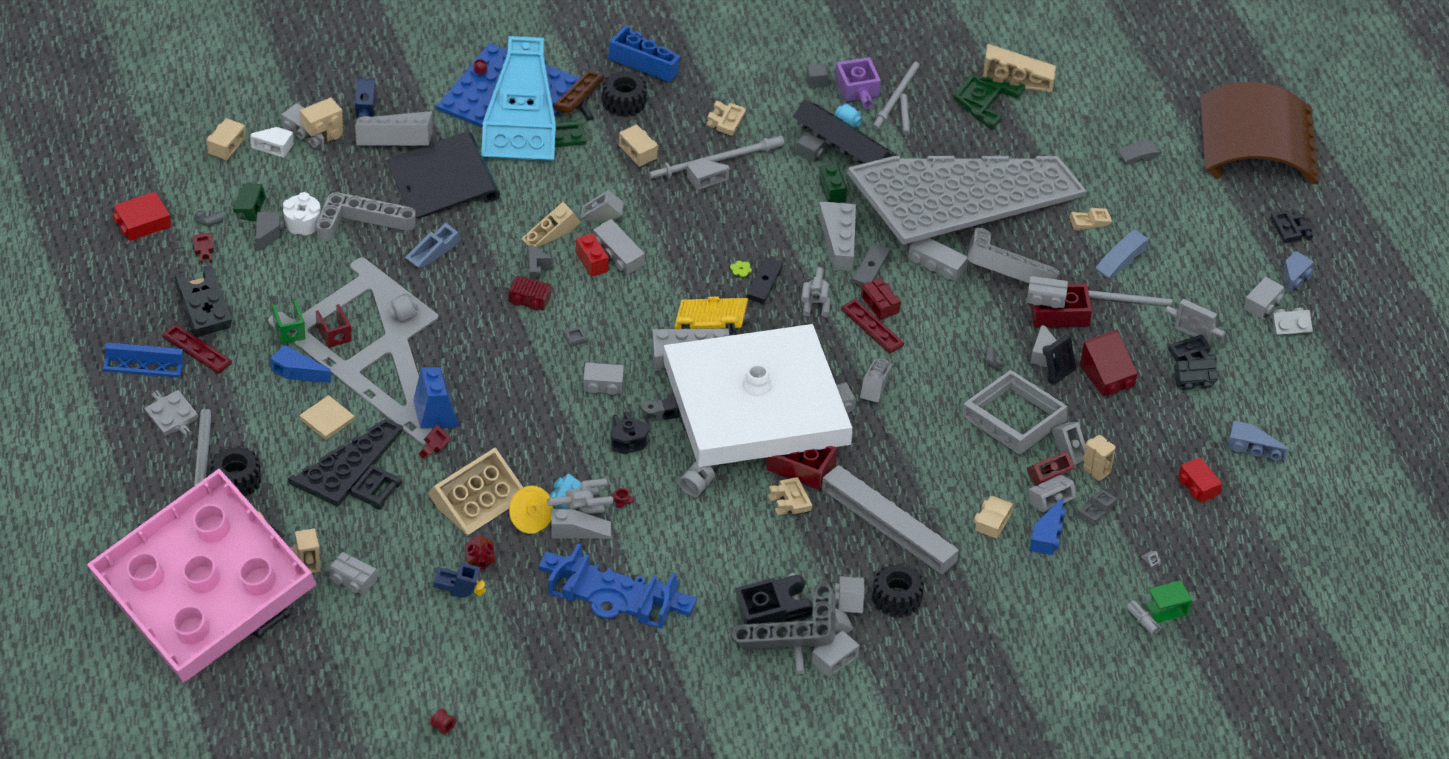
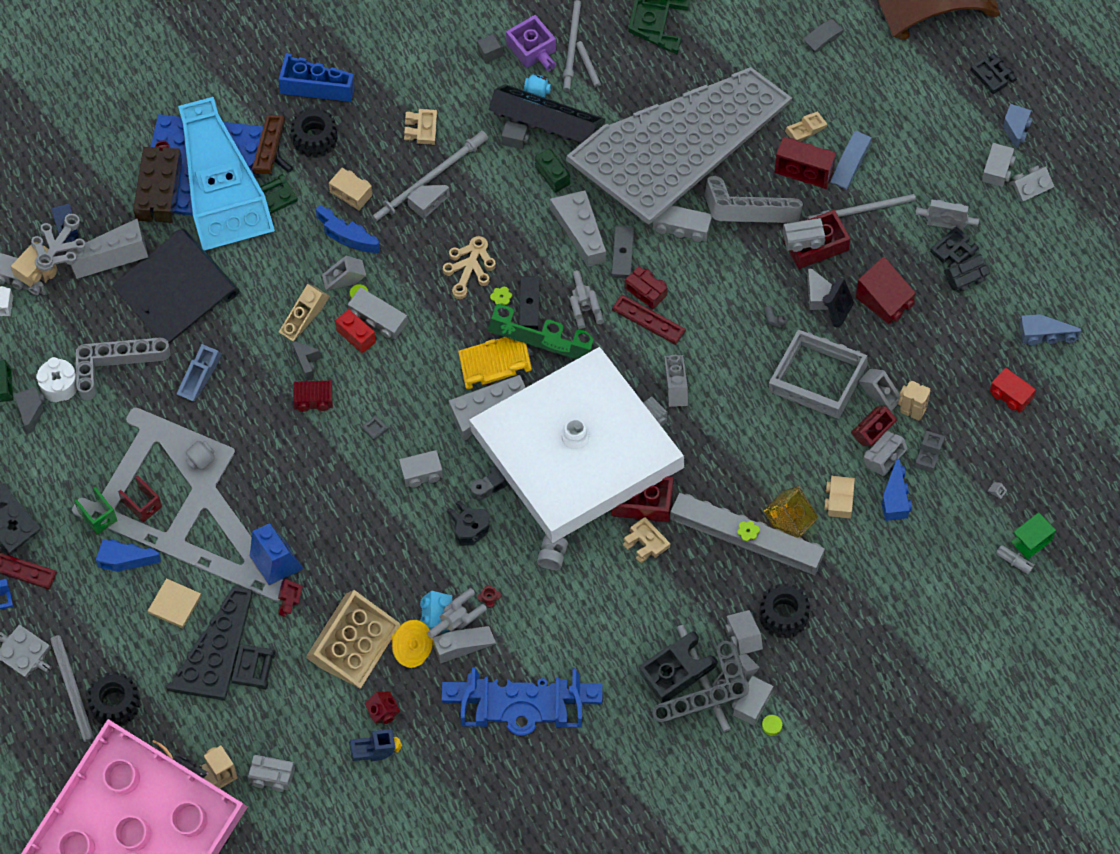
camera: 15 degrees left, 15 degrees up
none -> light grey plant [31,214,85,271]
none -> dark brown piece [133,146,182,223]
none -> blue slope [315,205,380,253]
none -> tan plant [443,236,496,299]
none -> piece [488,304,594,359]
none -> lime plant [737,521,760,541]
none -> lime tile [762,715,782,736]
none -> clear yellow slope [763,485,819,538]
none -> dark red brick [774,137,836,189]

